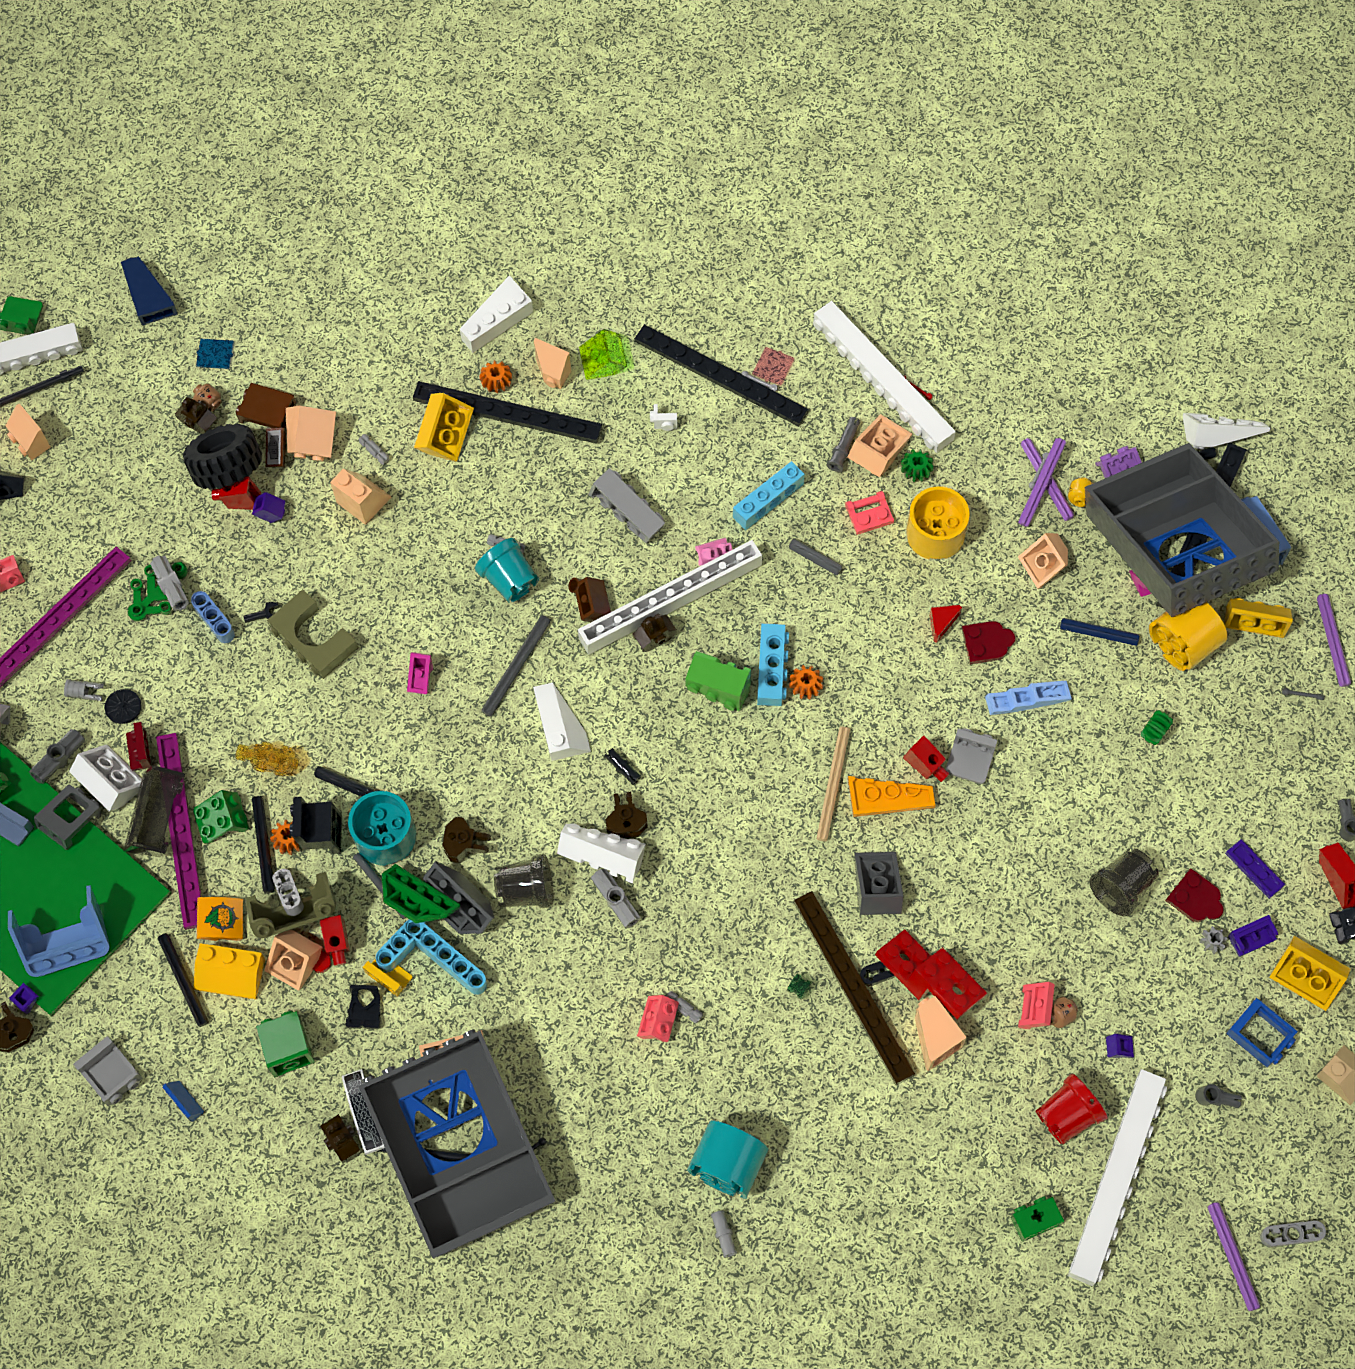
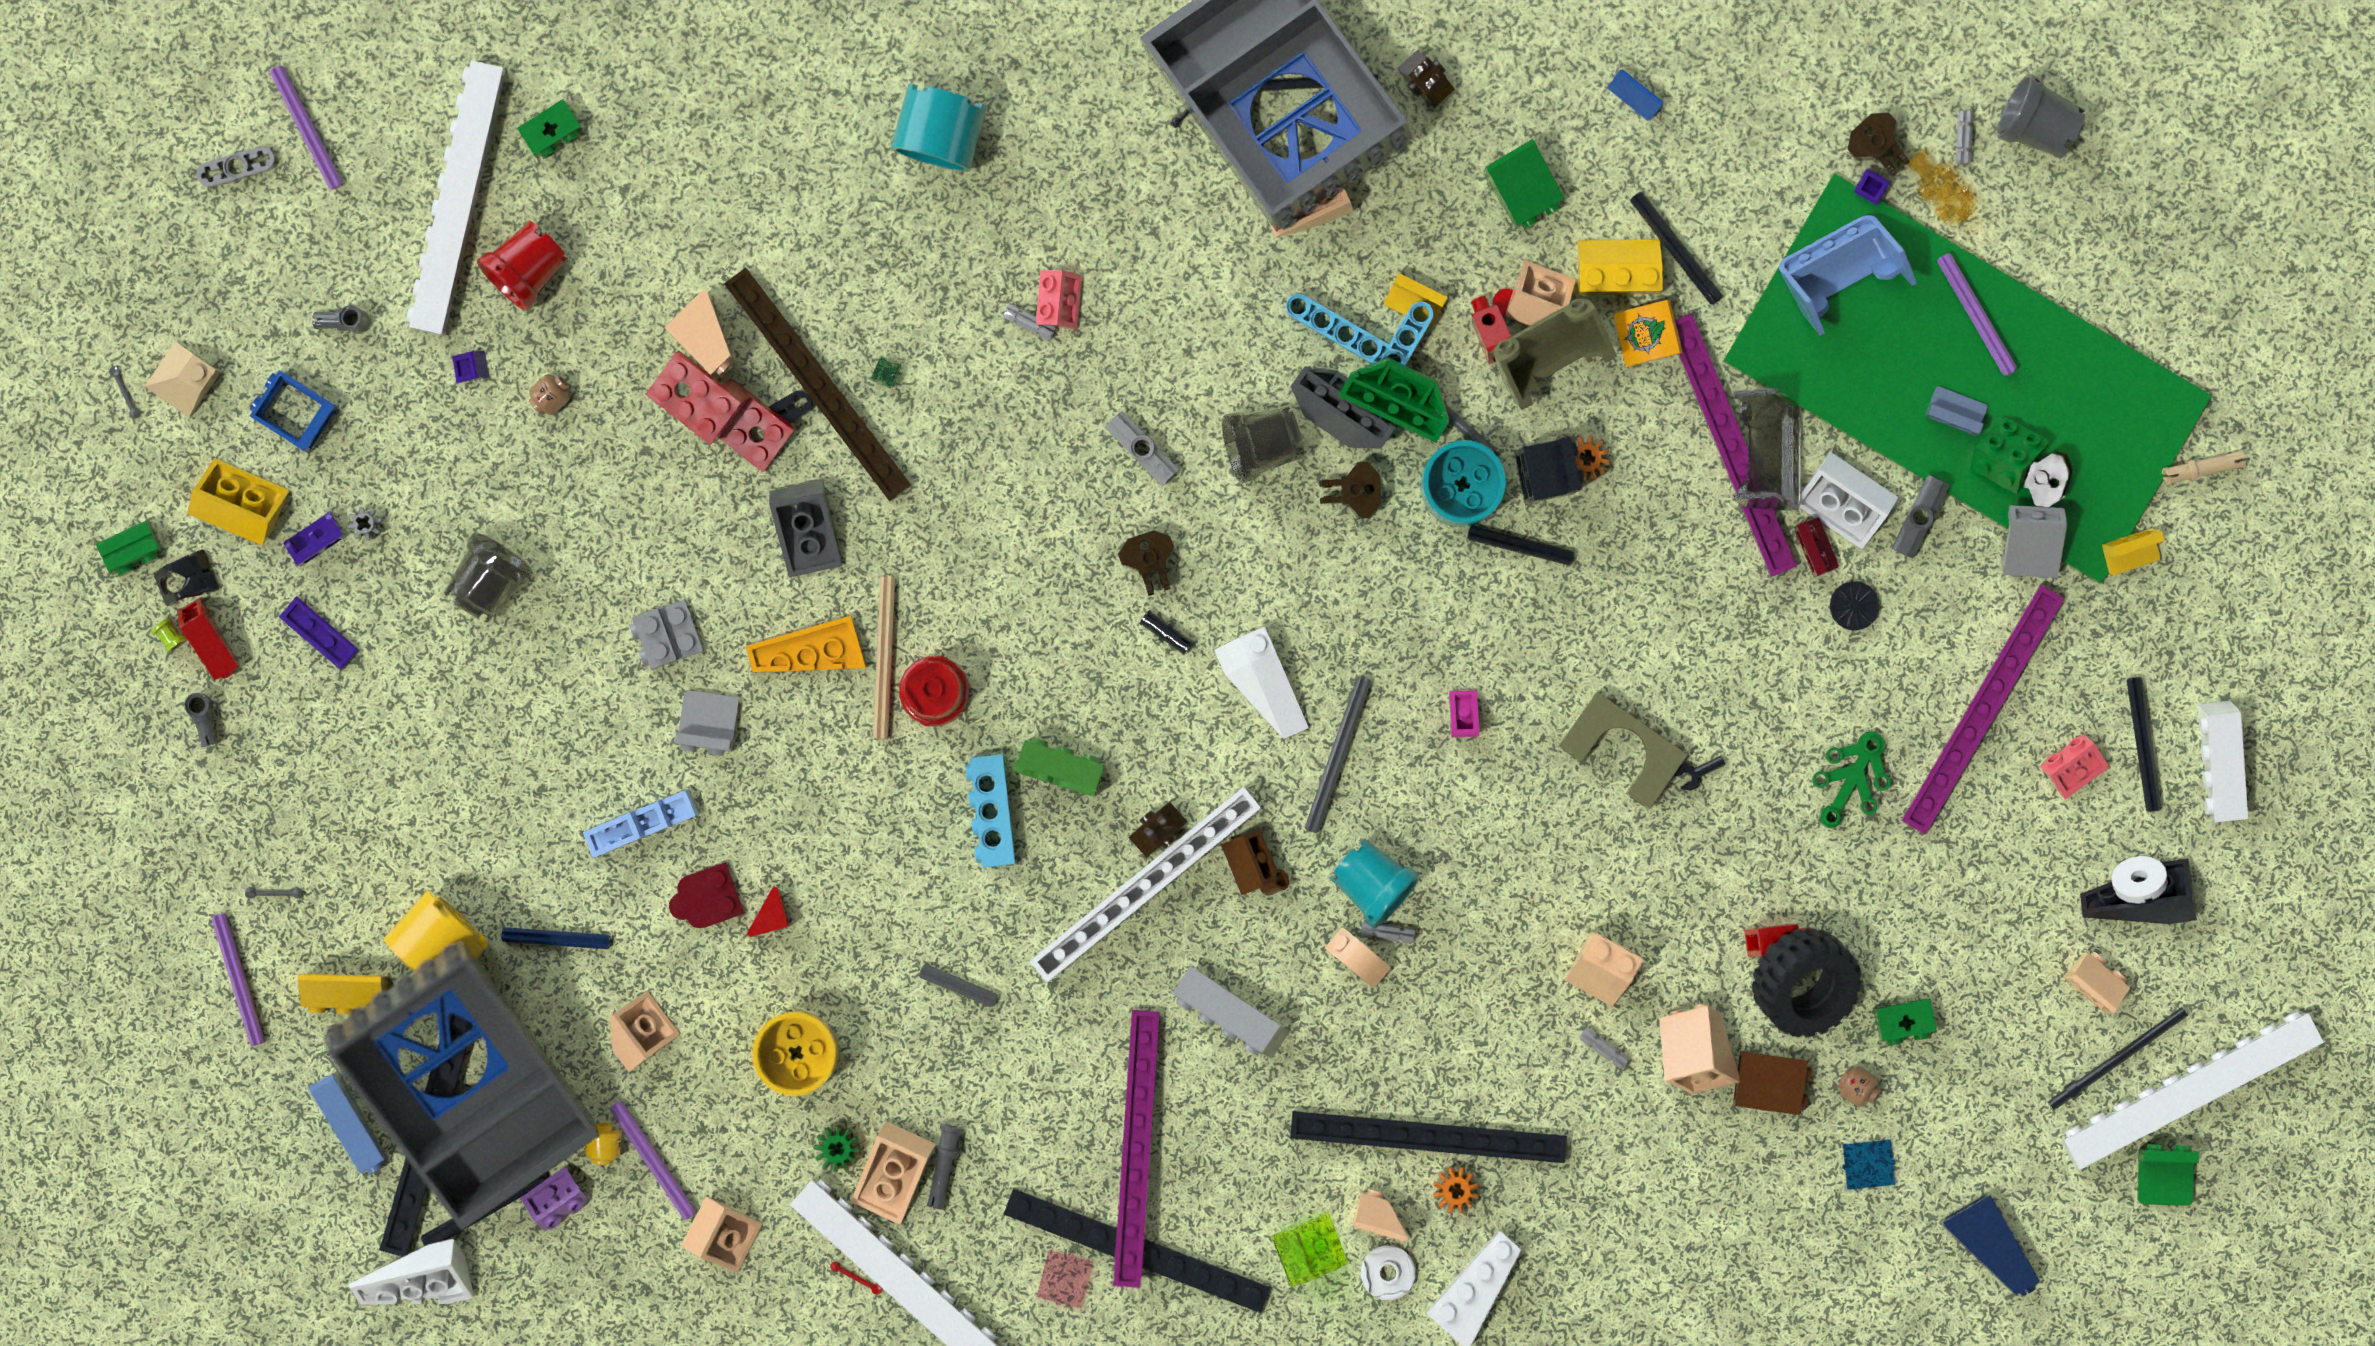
camera: 165 degrees right, 20 degrees up
dark grey window [34,784,101,850] -> none
light grey hinge [64,679,104,701] -> none
light grey panel [73,1036,142,1107] -> none
light grey piece [150,556,189,611] -> none
dark brown hinge [175,397,218,434] -> none
medium blue beam [191,591,235,643] -> none
green bracket [193,790,249,844] -> none
clear yellow brick [235,742,299,777] -> none
dark purple brick [252,492,285,523] -> none
black axle [252,796,275,894] -> none
slope [265,428,286,468] -> none
light grey beam [272,868,304,916] -> none
black slope [342,1069,385,1155] -> none
black piece [345,985,380,1029] -> none
yellow slope [414,393,474,462] -> none
white wedge [557,823,645,883] -> none
white bracket [650,404,677,431] -> none
bright pink hips [695,538,732,566] -> none
light grey pin [711,1210,737,1258] -> none
medium azure brick [733,461,805,530] -> none
light grey hinge [741,371,778,391] -> none
orange gear [789,665,823,700] -> none
coral plate [845,491,894,535] -> none
red torso [903,735,949,782] -> none
medium lavender axle [1018,438,1066,527] -> none
coral plate [1018,982,1055,1029] -> none
light grey hinge [1029,452,1049,489] -> none
green gear [1141,710,1173,745] -> none
dark red plate [1165,868,1223,922] -> none
none -> light grey plate [629,599,704,670]
none -> light nougat slope [681,1196,763,1273]
none -> red piece [899,656,970,727]
none -> magenta plate [1113,1010,1159,1288]
none -> light nougat brick [1325,927,1391,989]
none -> white tile [1361,1245,1415,1300]
none -> green brick [1873,998,1937,1046]

